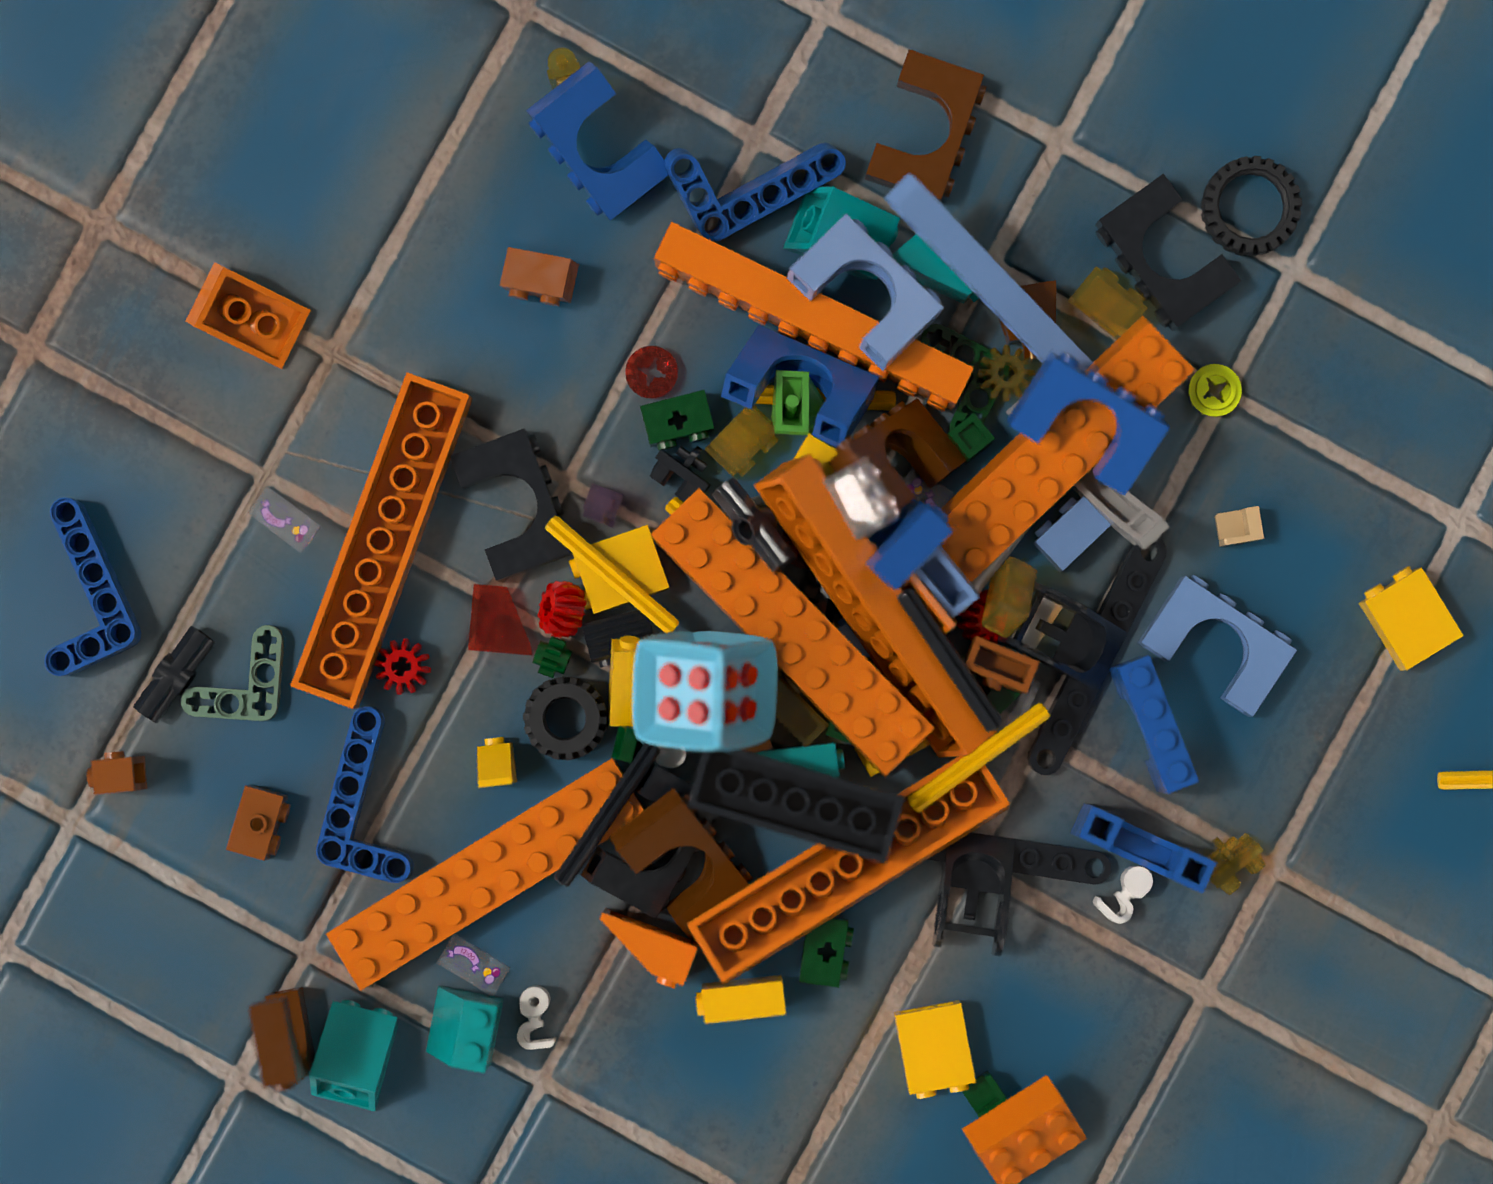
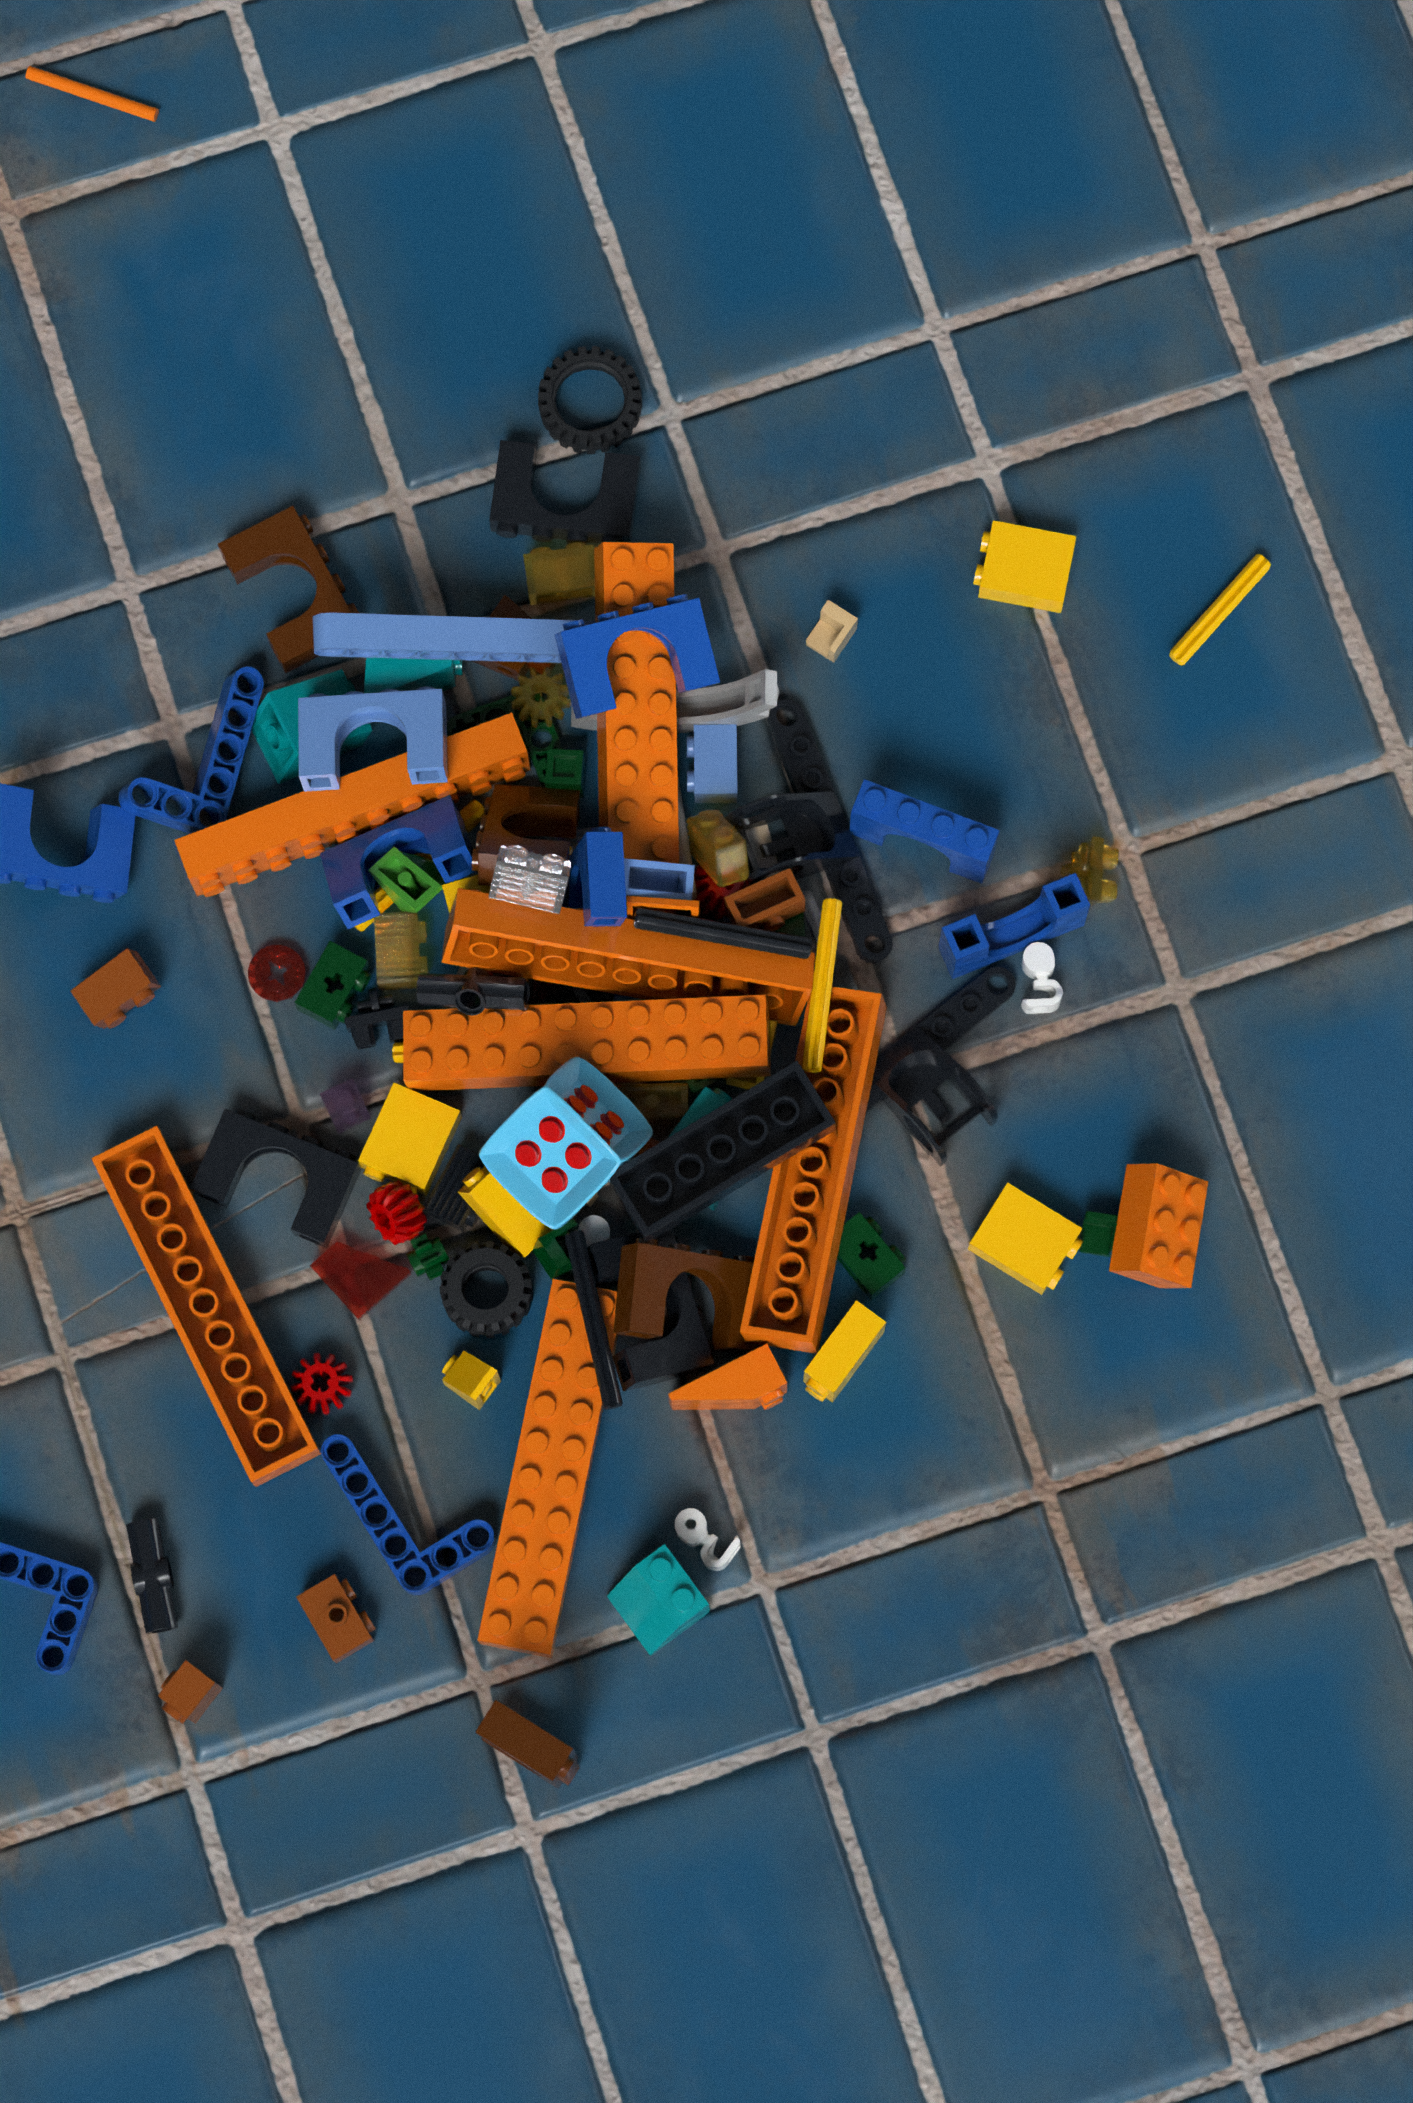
camera: 45 degrees left, 10 degrees down
sand green beam [181,625,284,721] -> none
clear tile [248,486,321,553] -> none
teal slope [309,1000,398,1111] -> none
clear tile [436,933,511,997] -> none
yellow axle [545,516,679,633] -> none
medium blue arch [1138,575,1297,717] -> none
neon yellow gear [1188,364,1242,417] -> none

